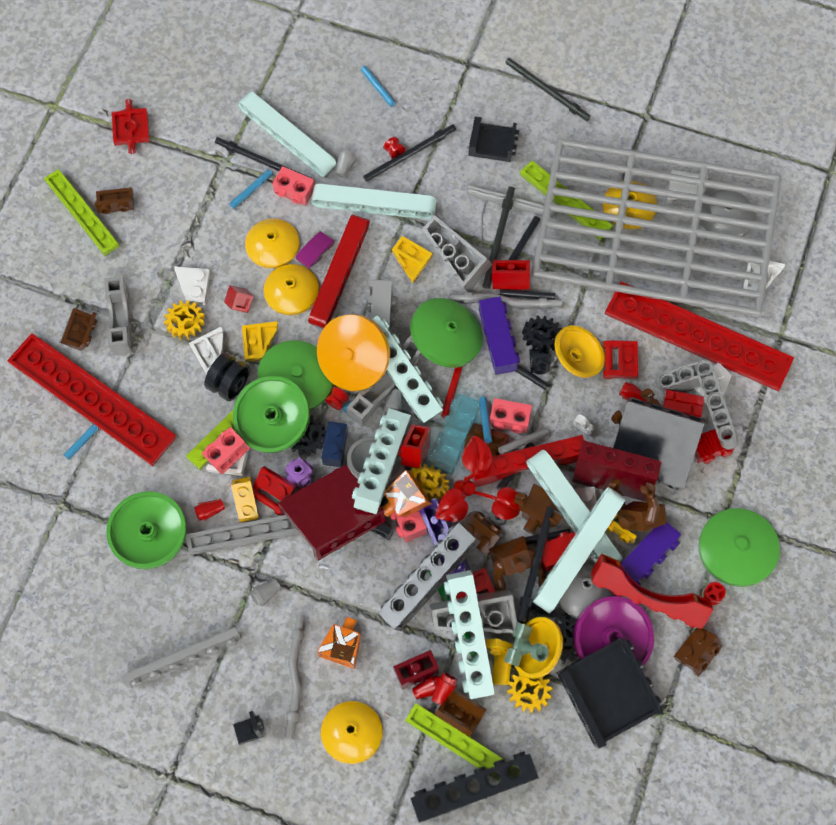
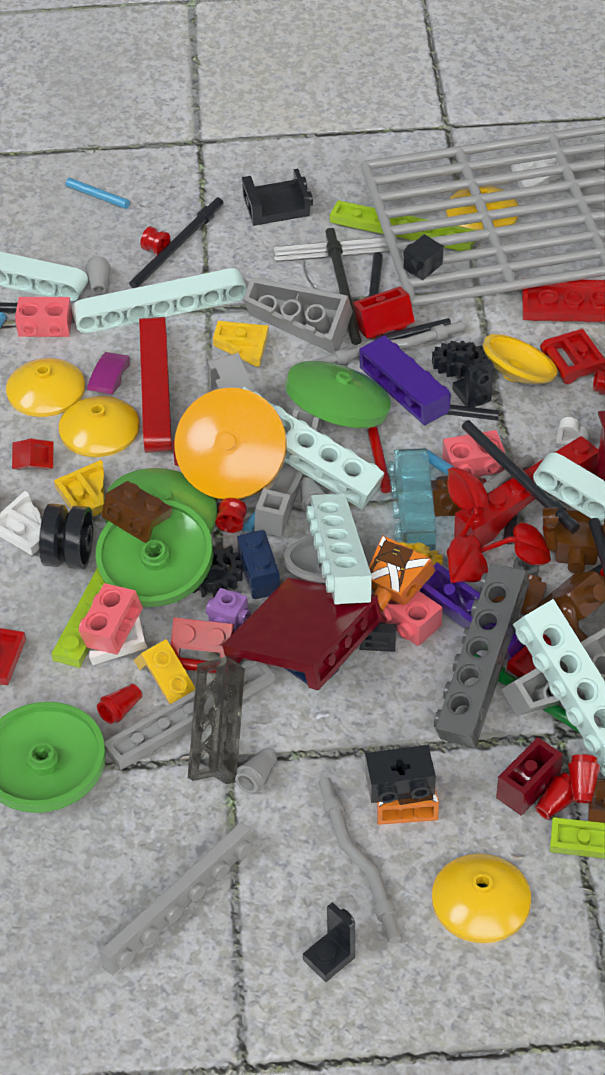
camera: 25 degrees left, 20 degrees down
red brick [399,424,431,468] -> none
pearl dark grey bar [505,58,591,121] -> none
none -> reddish brown bracket [102,481,173,543]
none -> clear smoke fence [188,656,245,784]
none -> black brick [365,745,436,803]
none -> black brick [403,234,444,281]
none -> black bar [462,420,580,534]

